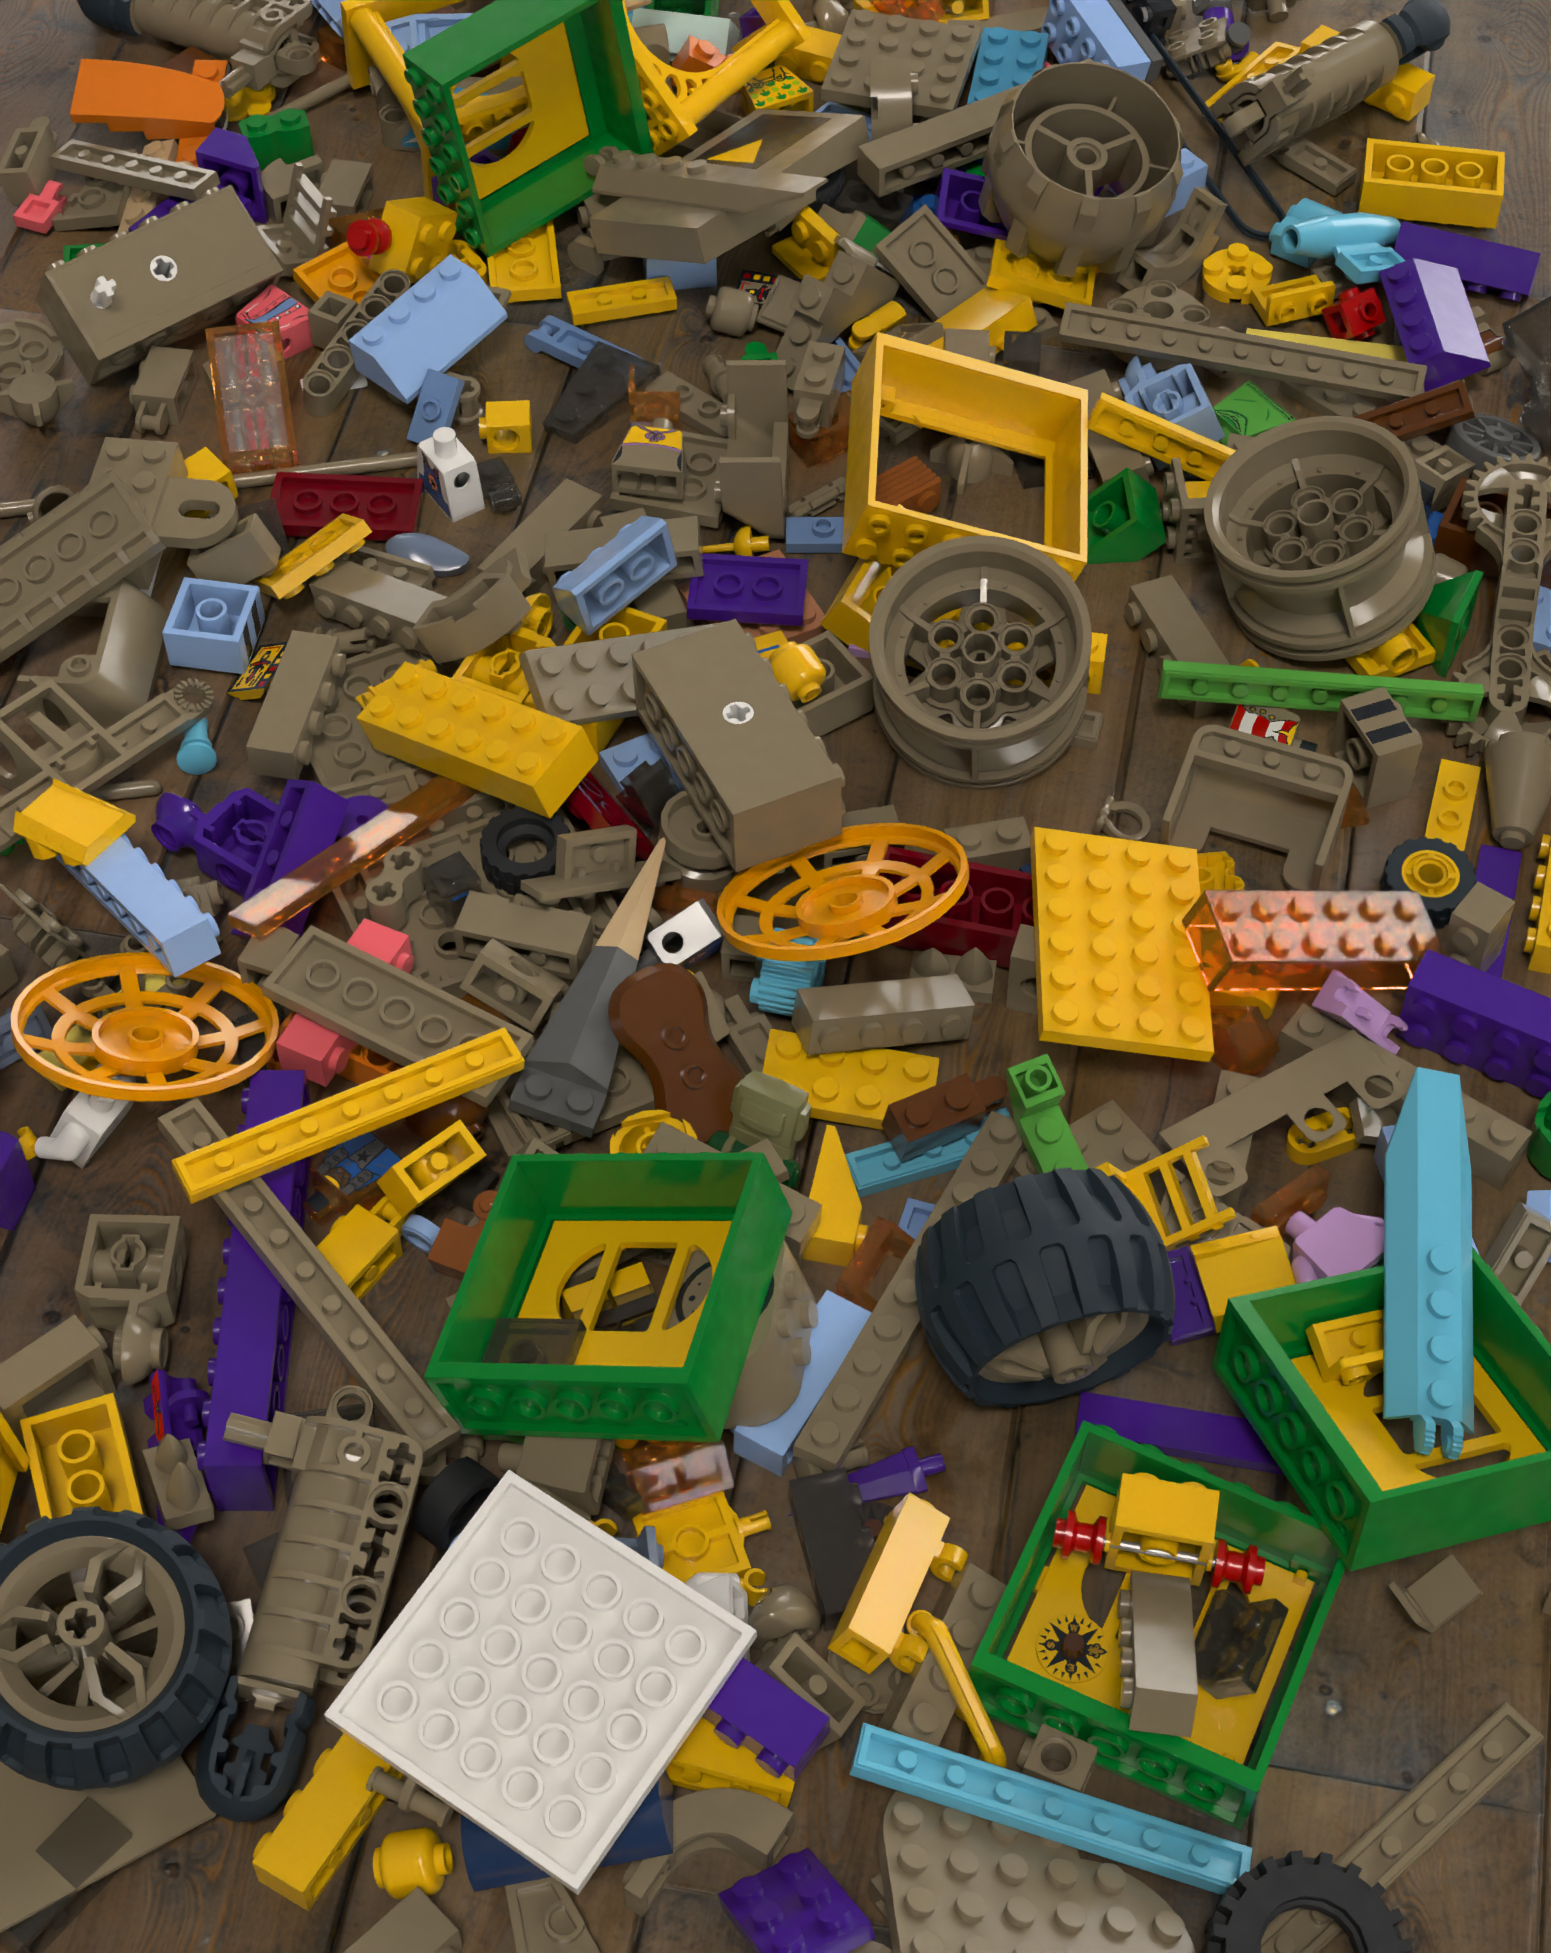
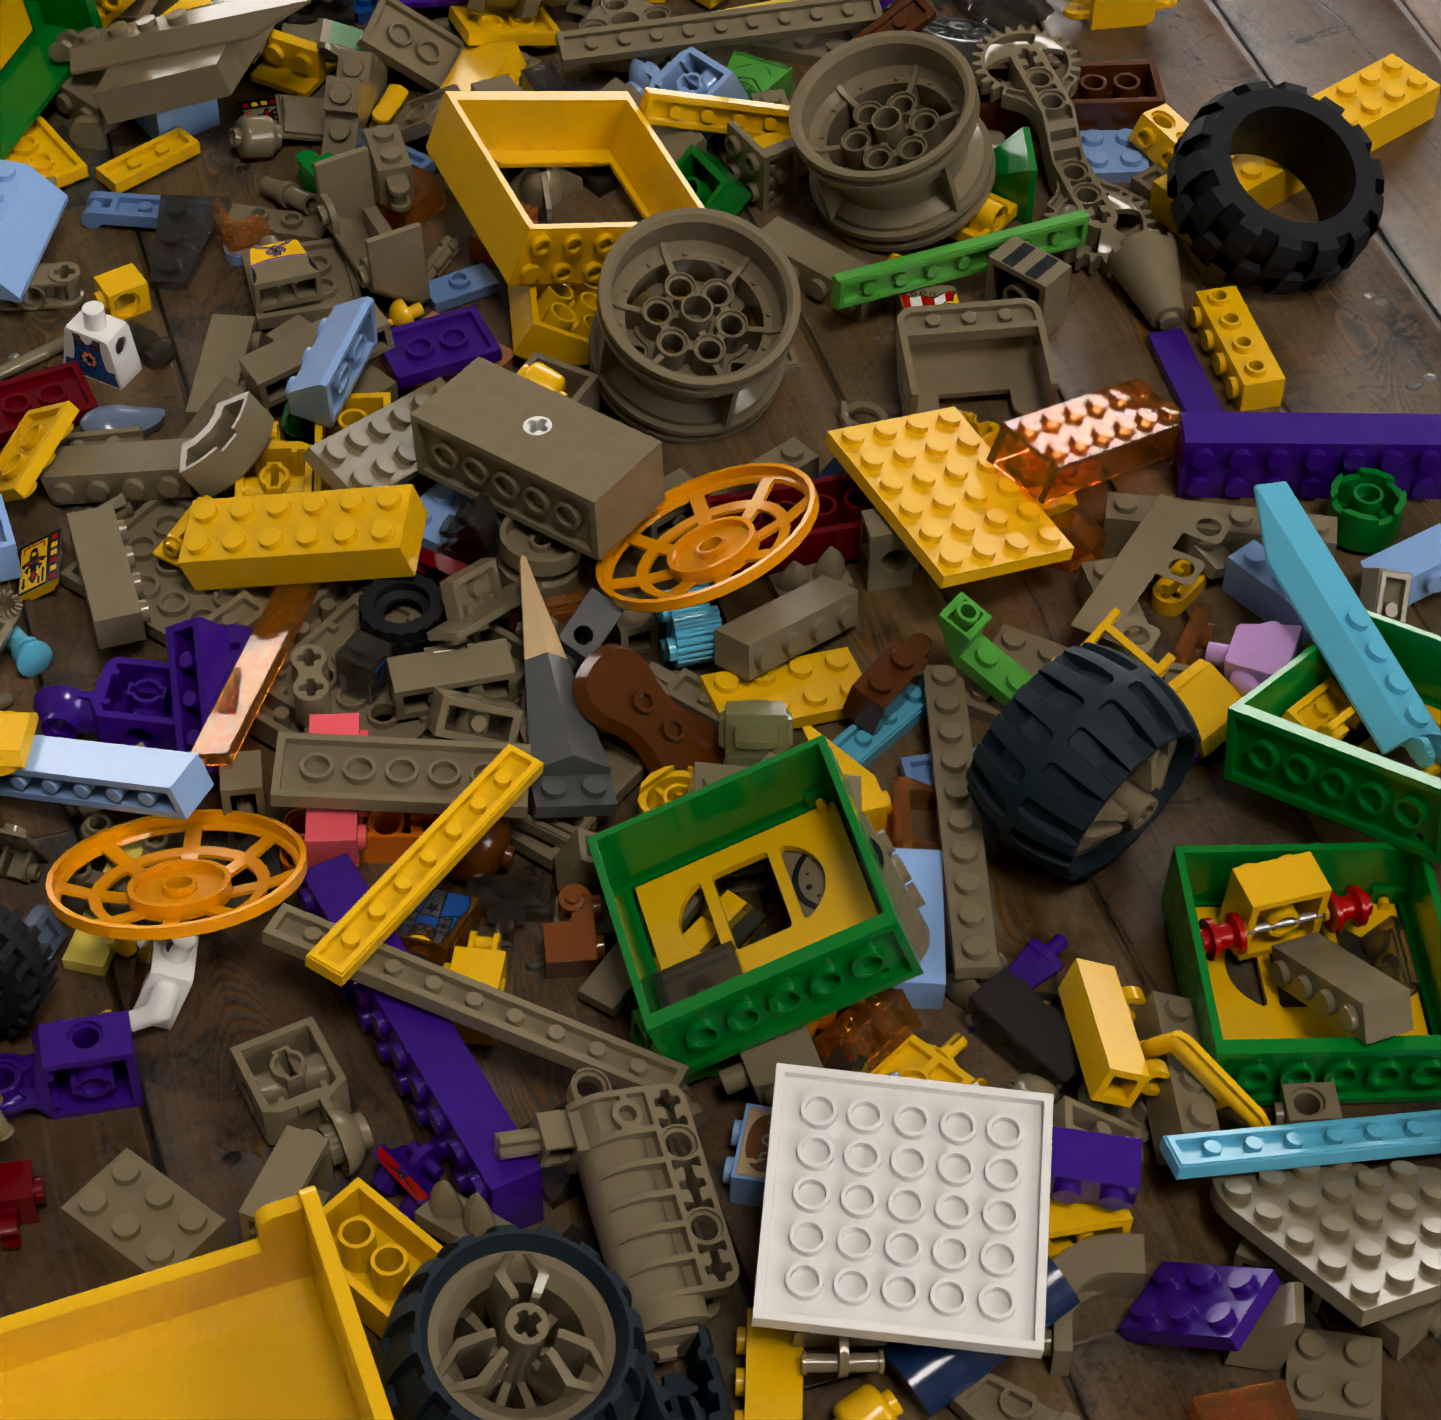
camera: 30 degrees left, 5 degrees down
yellow brick [376,1120,487,1218] -> none
light blue tile [401,1214,440,1254] -> none
medium blue plate [406,369,465,443] -> none
black tyre [412,1456,500,1552] -> none
piece [1036,1614,1109,1684] -> none
dark purple tile [1074,1391,1285,1475] -> none
lavender hinge [1311,969,1408,1055] -> none
wheel [1380,837,1476,930] -> none
yellow plate [1424,759,1481,852] -> none
dark tan brick [1441,882,1515,972] -> none

